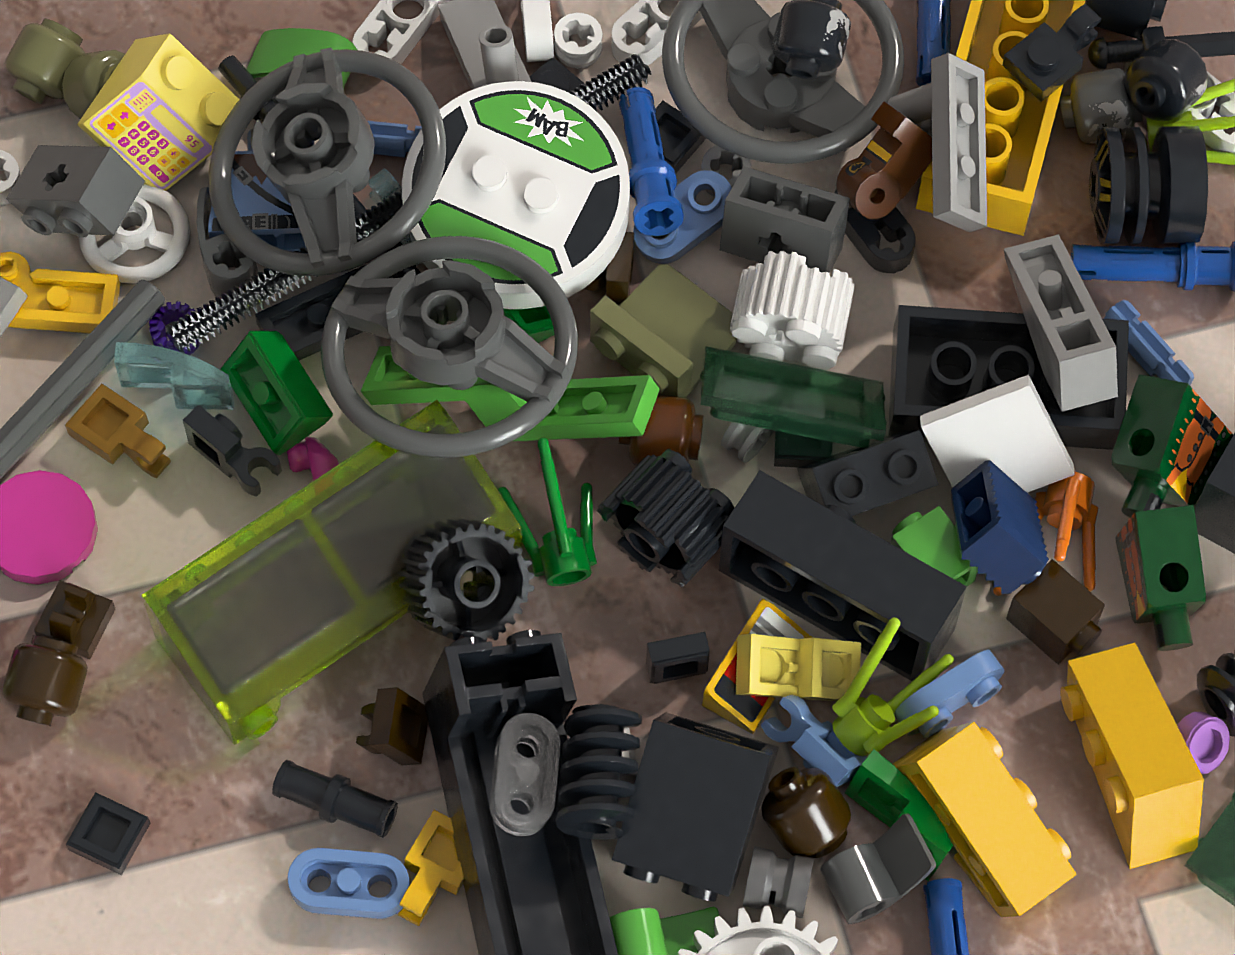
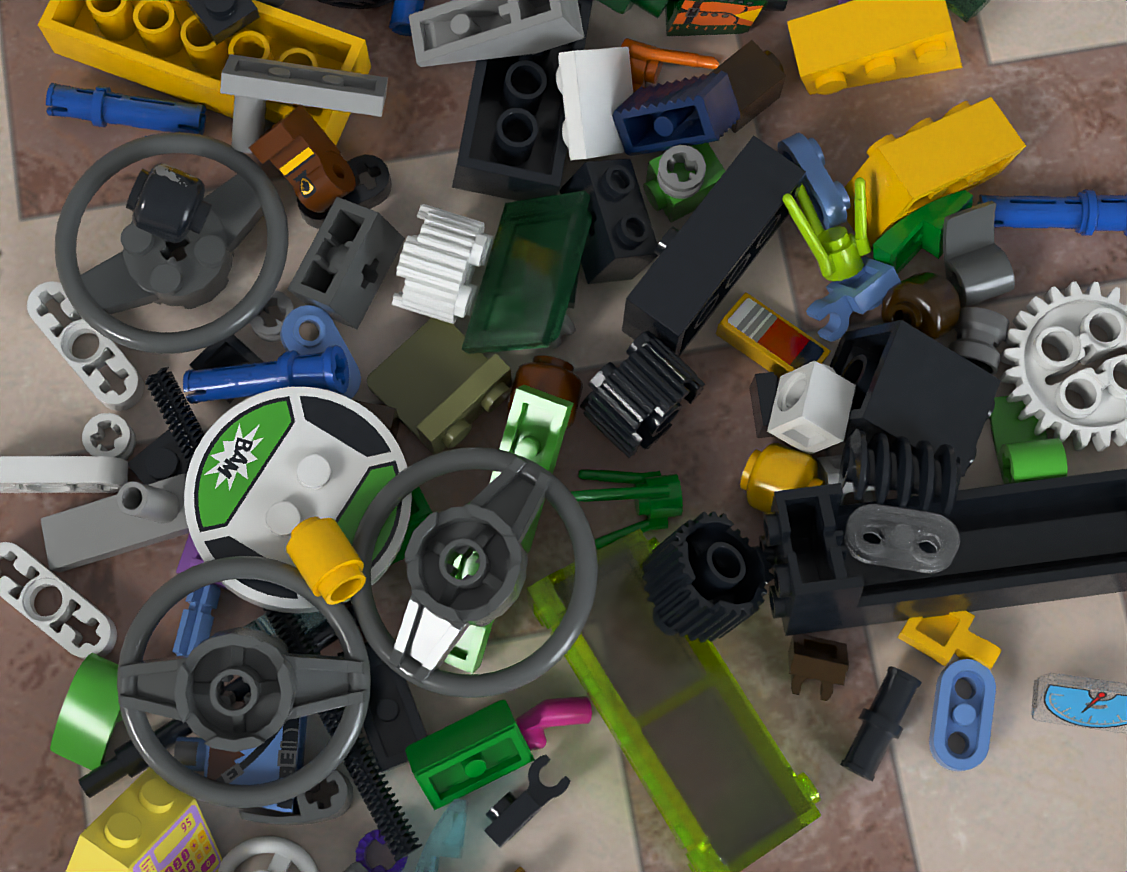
camera: 85 degrees left, 10 degrees up
light yellow slope [736,634,861,701] -> none
none -> yellow brick [286,517,366,605]
none -> light grey bush [657,145,706,199]
none -> yellow head [740,443,825,513]
none -> white brick [767,360,856,455]

